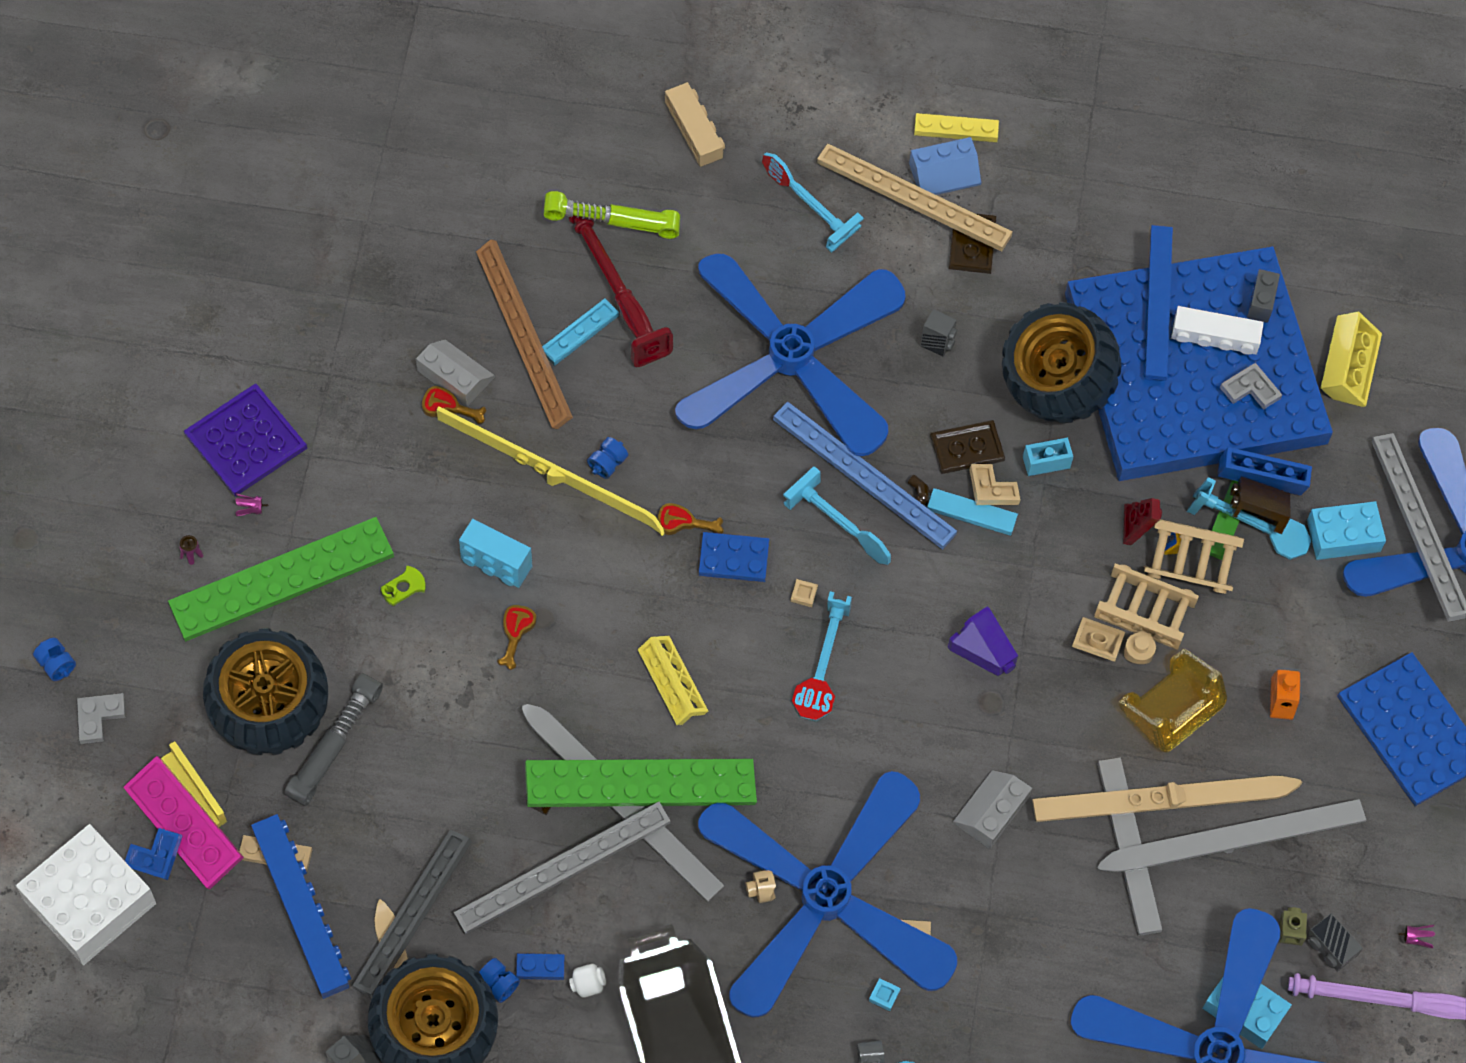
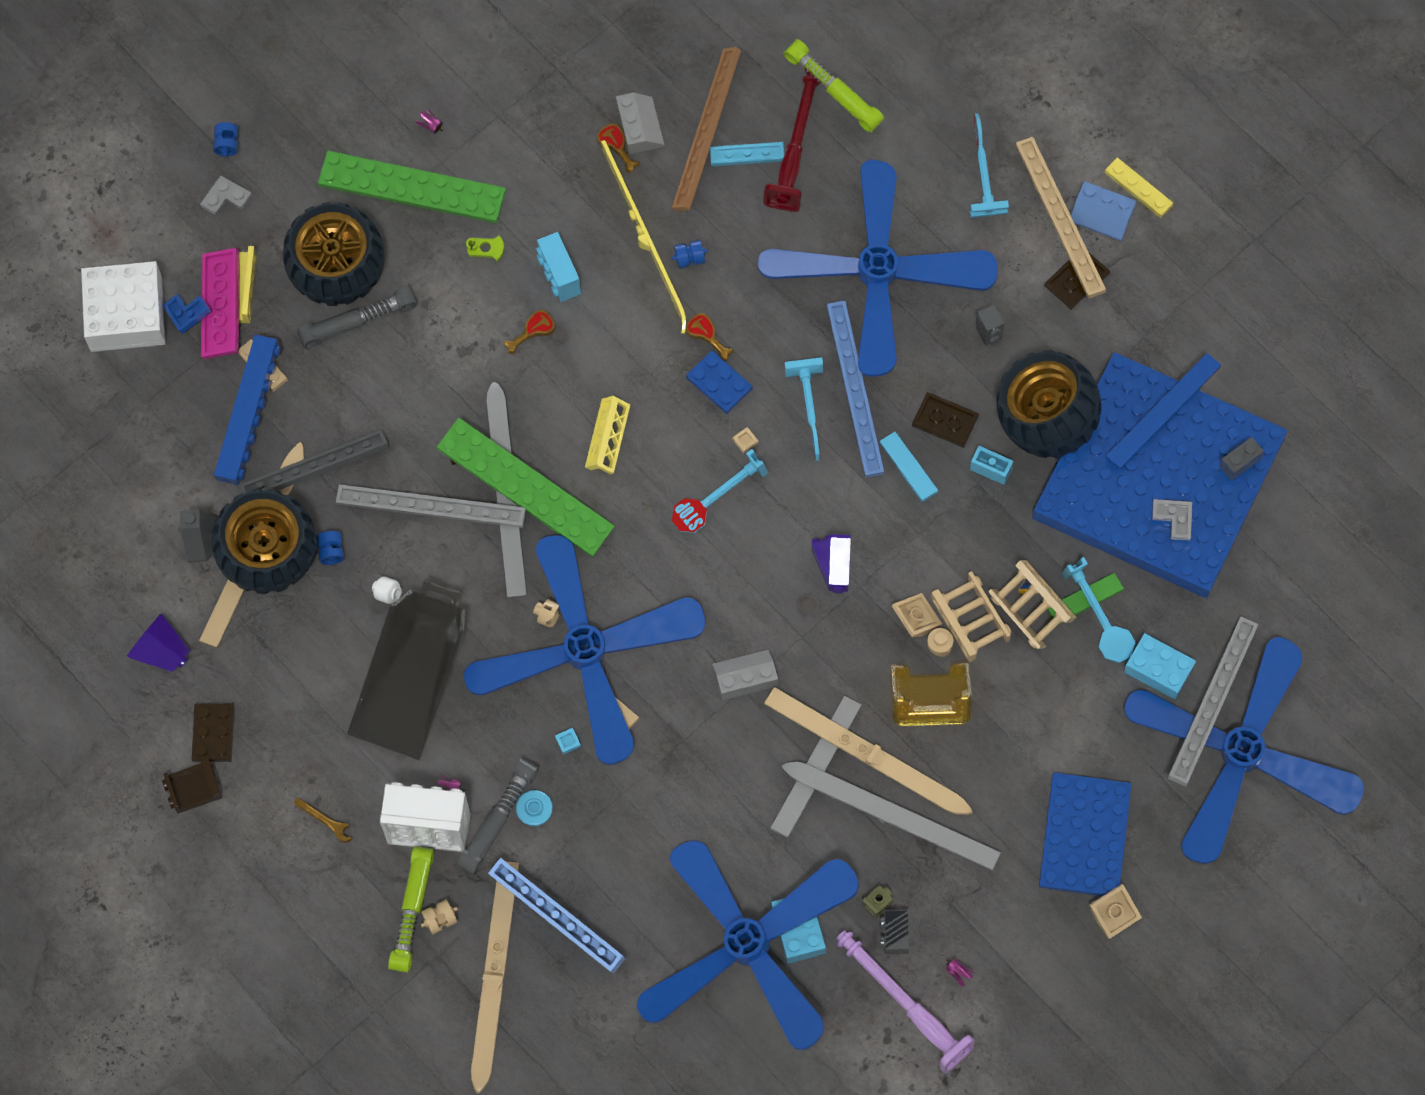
camera: 45 degrees right, 5 degrees up
piece [180,535,203,565] -> none
dark purple plate [184,383,308,497] -> none
blue plate [516,954,565,980] -> none
tan brick [665,82,725,167] -> none
dark brown arm [908,475,930,505] -> none
tan plate [969,464,1020,505] -> none
dark red wing [1123,498,1162,545] -> none
white brick [1171,306,1263,355] -> none
blue brick [1218,447,1312,496] -> none
dark brown panel [1230,476,1291,534] -> none
orange torso [1270,670,1300,720] -> none
light yellow slope [1321,312,1382,407] -> none

